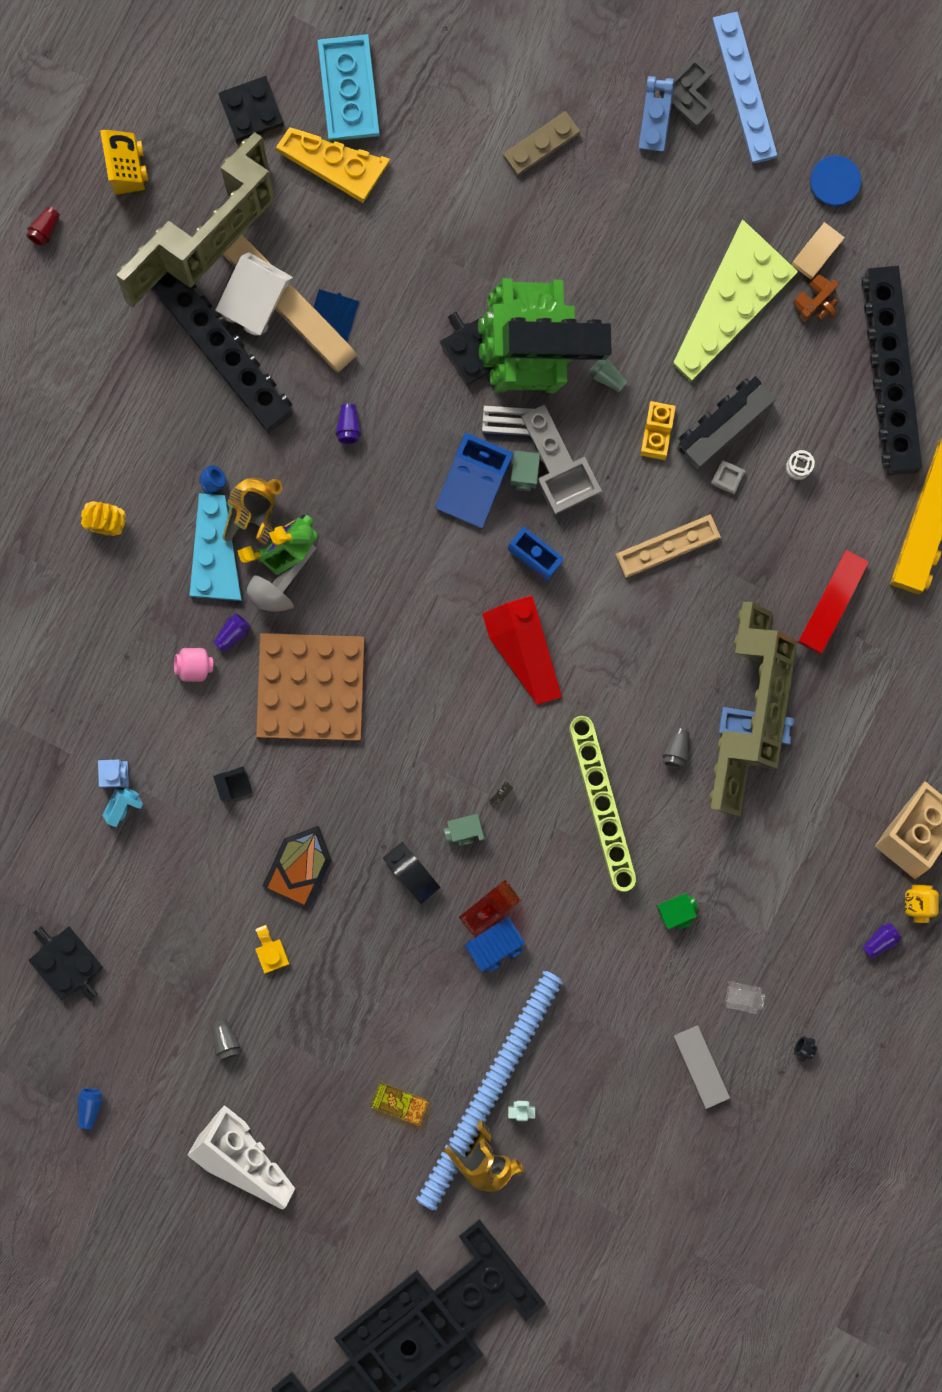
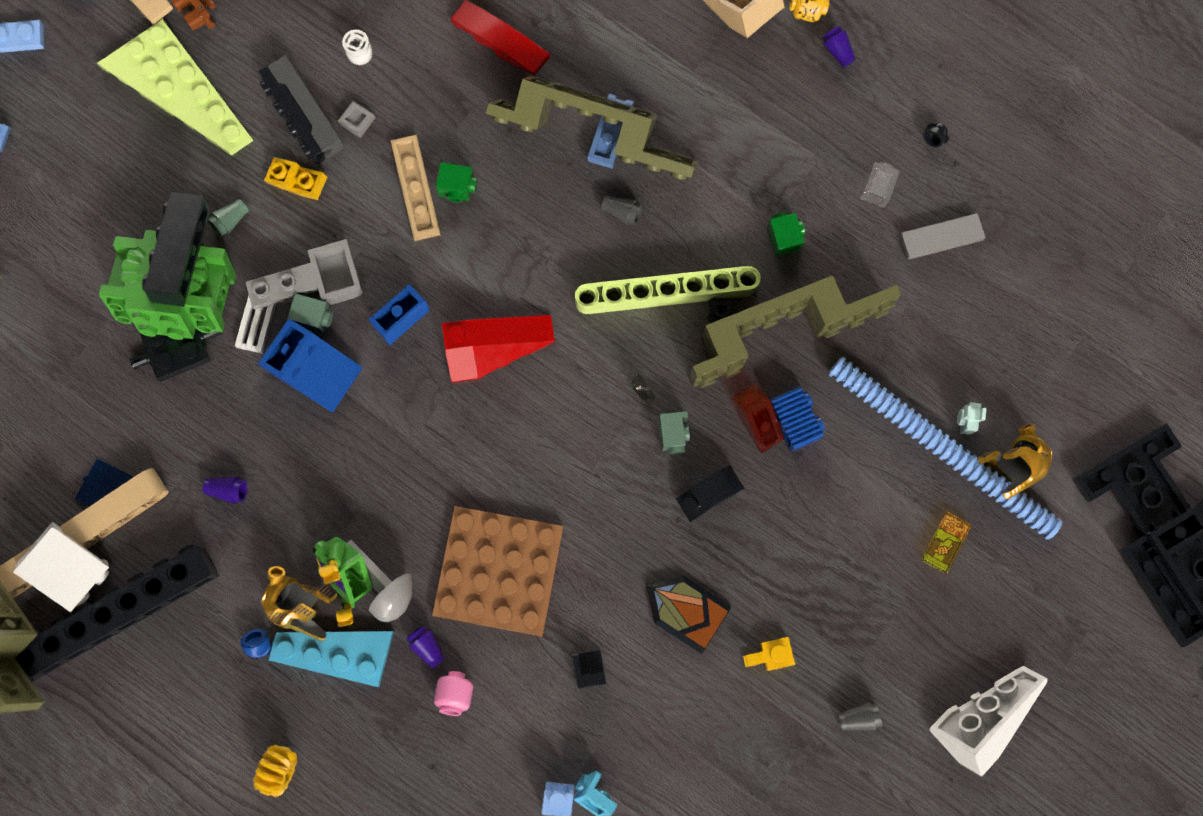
camera: 80 degrees left, 5 degrees down
none -> green brick [436,162,478,203]
none -> olive bracket [689,275,901,388]
none -> black plate [708,298,735,323]

